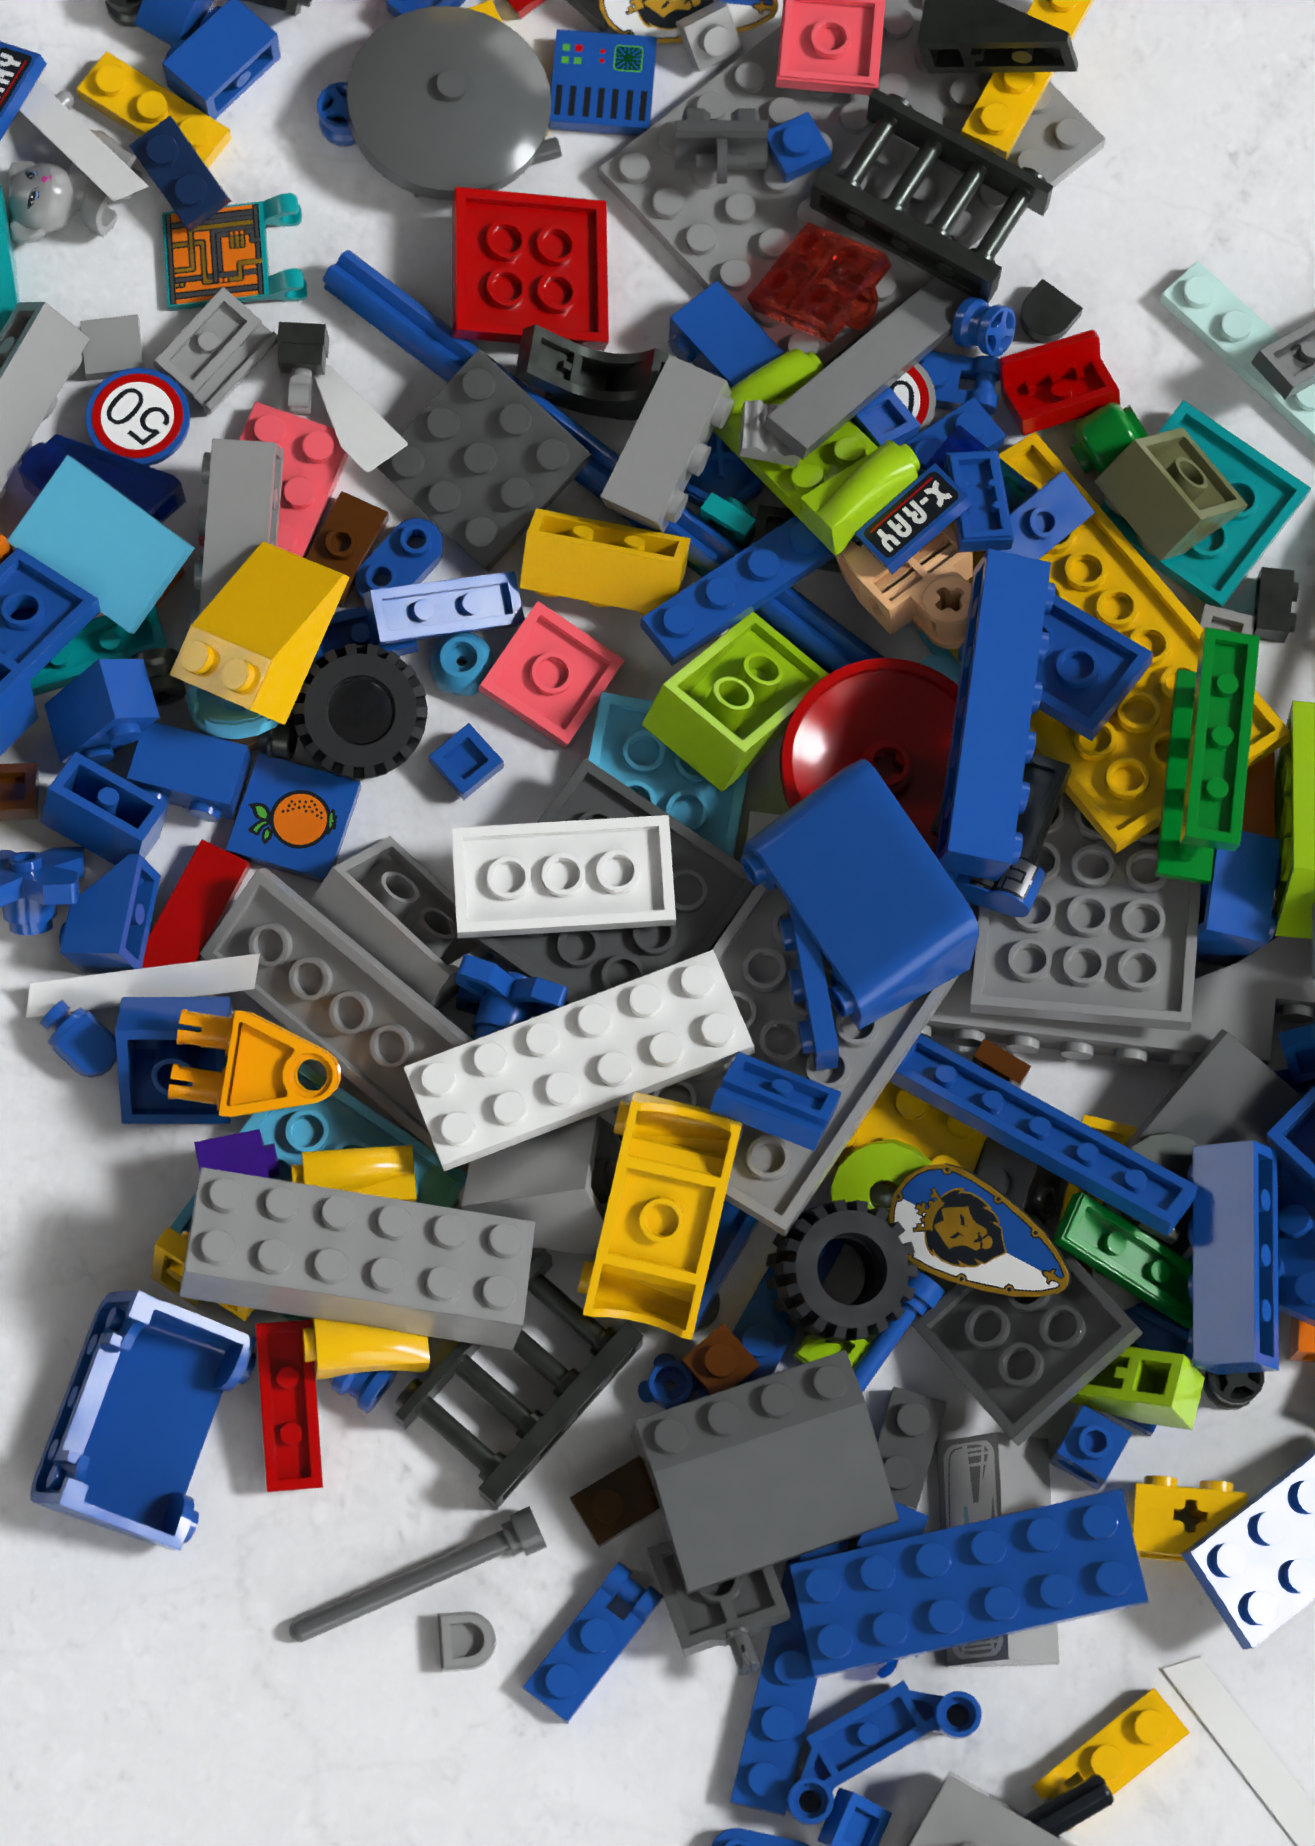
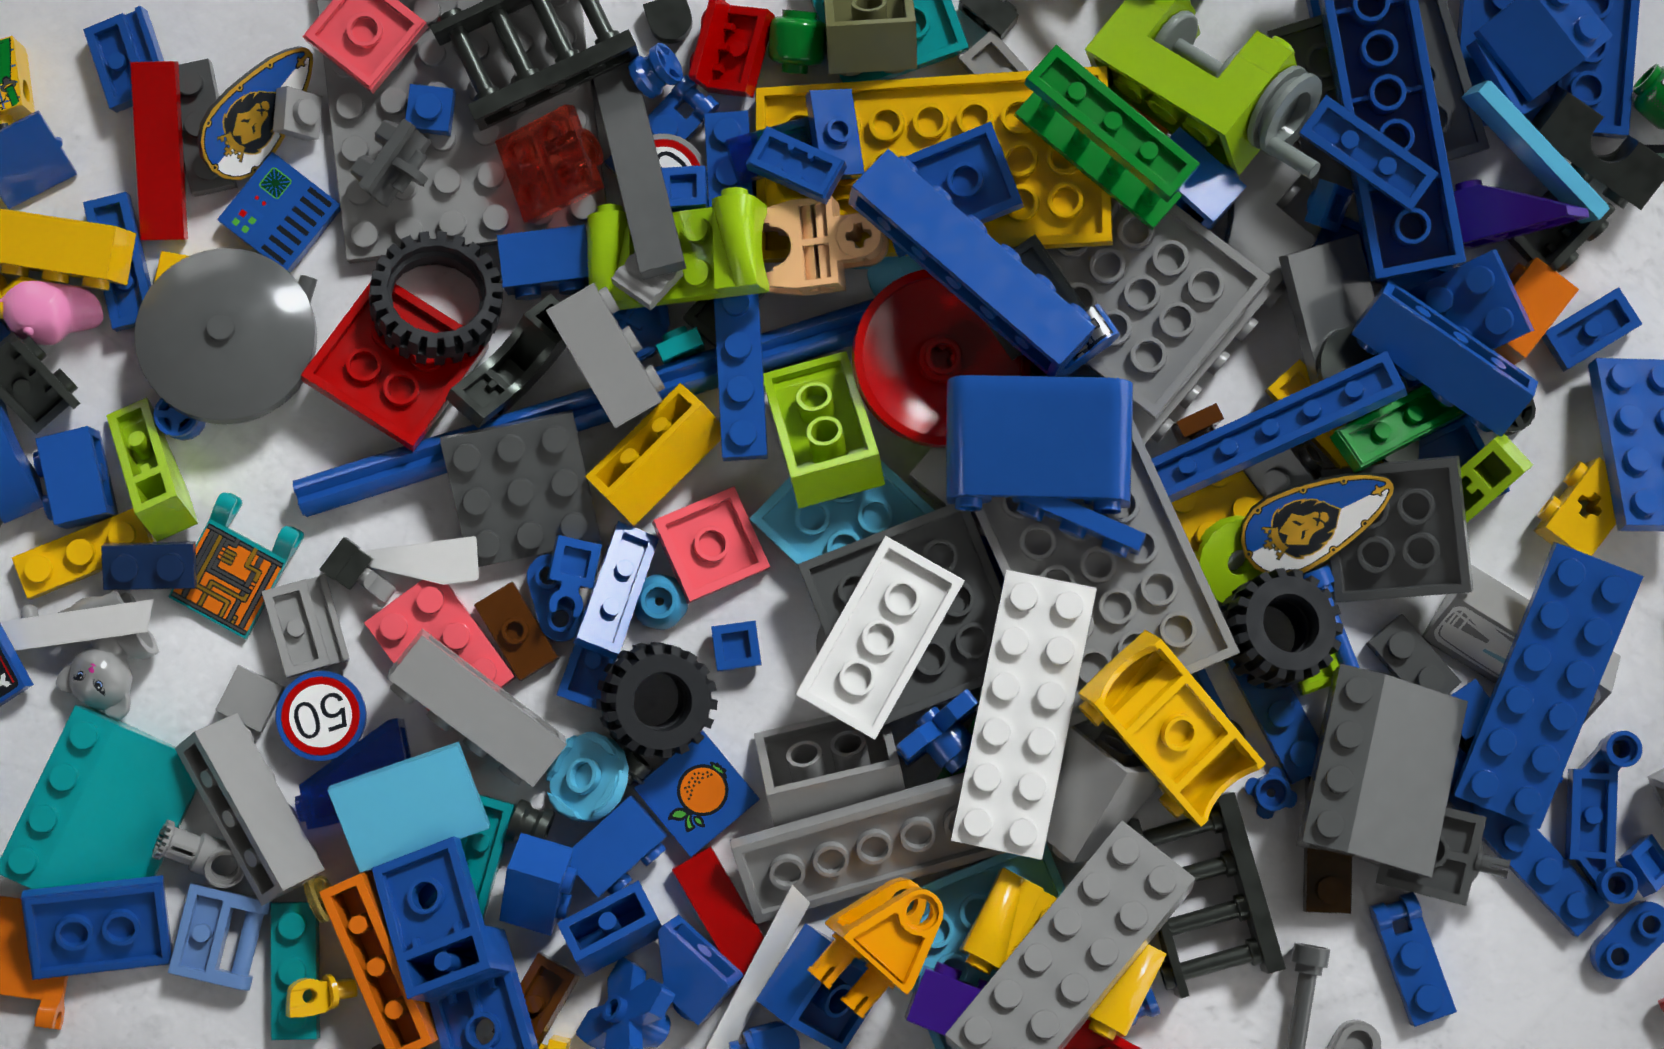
camera: 55 degrees left, 10 degrees up
yellow slope [169,541,350,725] -> none
reddish brown plate [681,1323,760,1395] -> none
blue plate [710,1052,842,1152] -> none
tile [855,463,972,574] -> none
blue brick [1049,1405,1132,1490] -> none
none -> lime slope [106,397,198,542]
none -> black tyre [369,231,503,366]
none -> blue plate [547,535,602,618]

